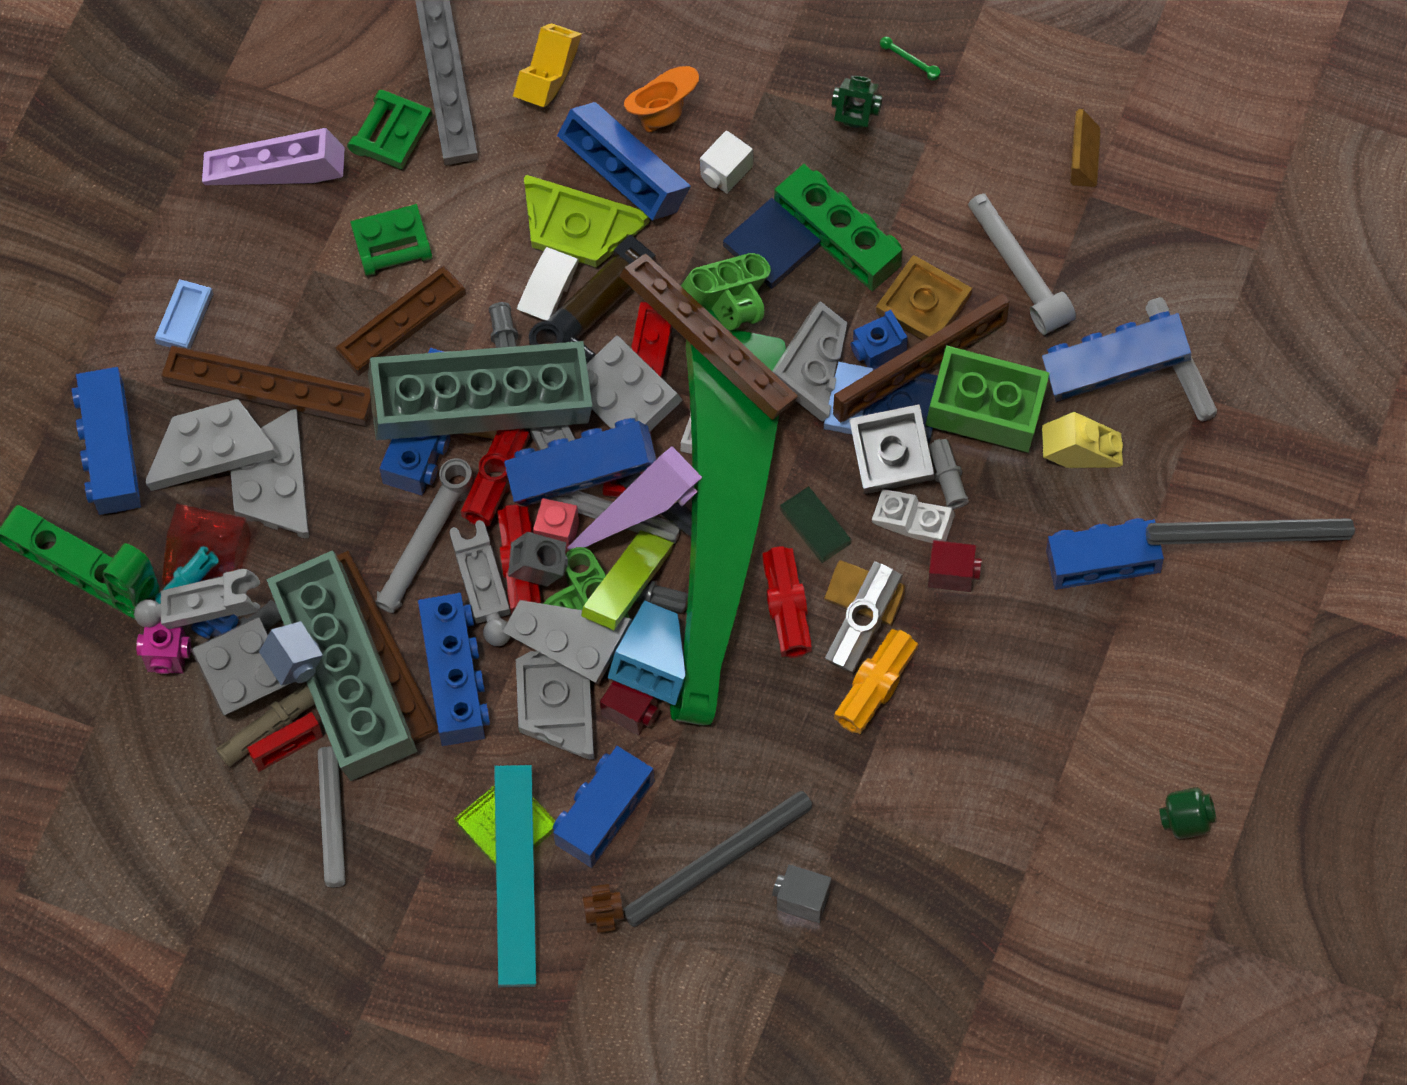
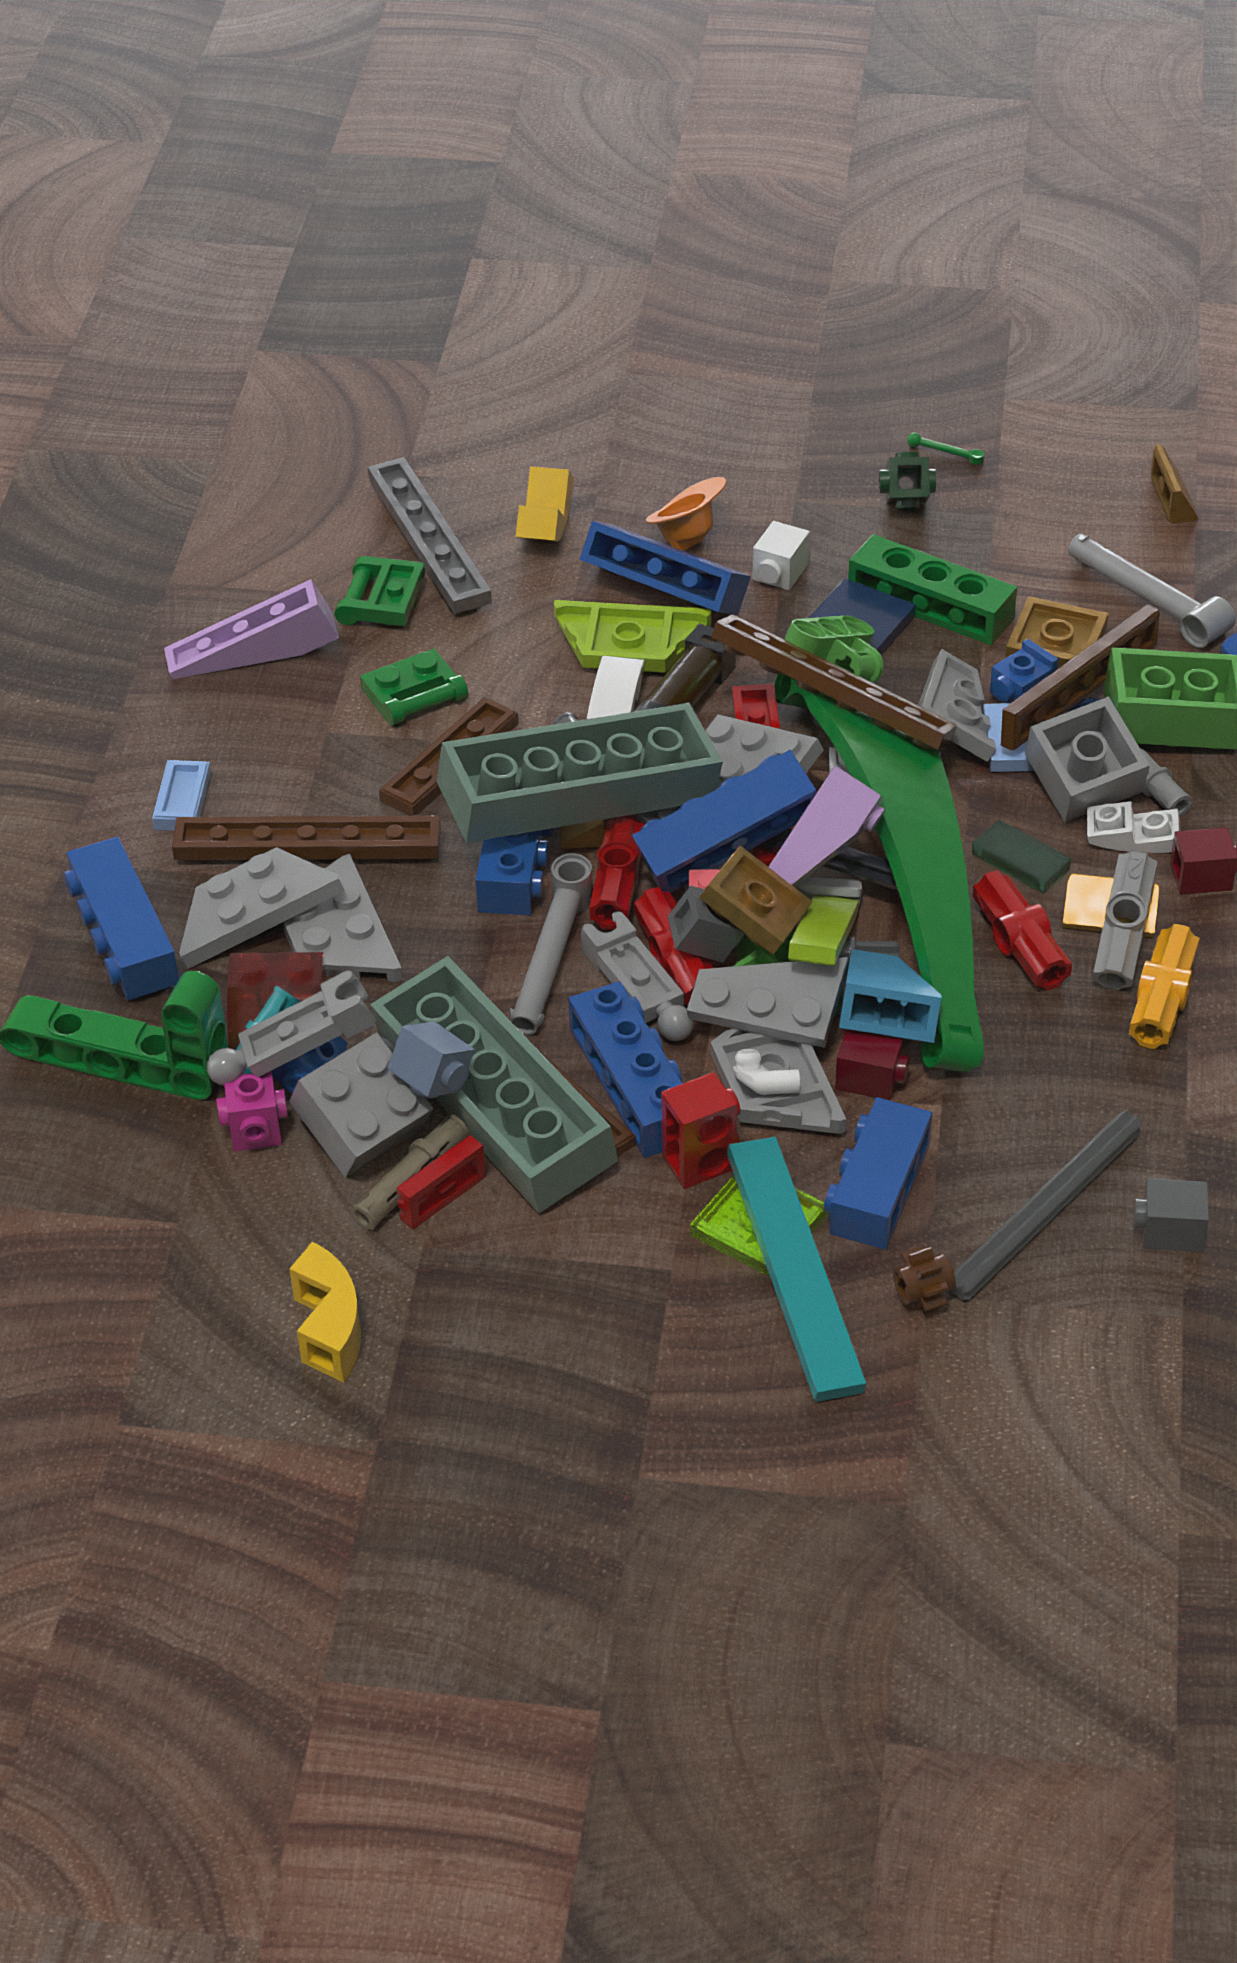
camera: 15 degrees left, 20 degrees down
light grey axle [318,746,345,888] -> none
none -> yellow brick [289,1241,361,1383]
none -> red brick [661,1072,741,1189]
none -> pearl gold plate [699,846,813,954]
none -> white arm [733,1049,800,1095]

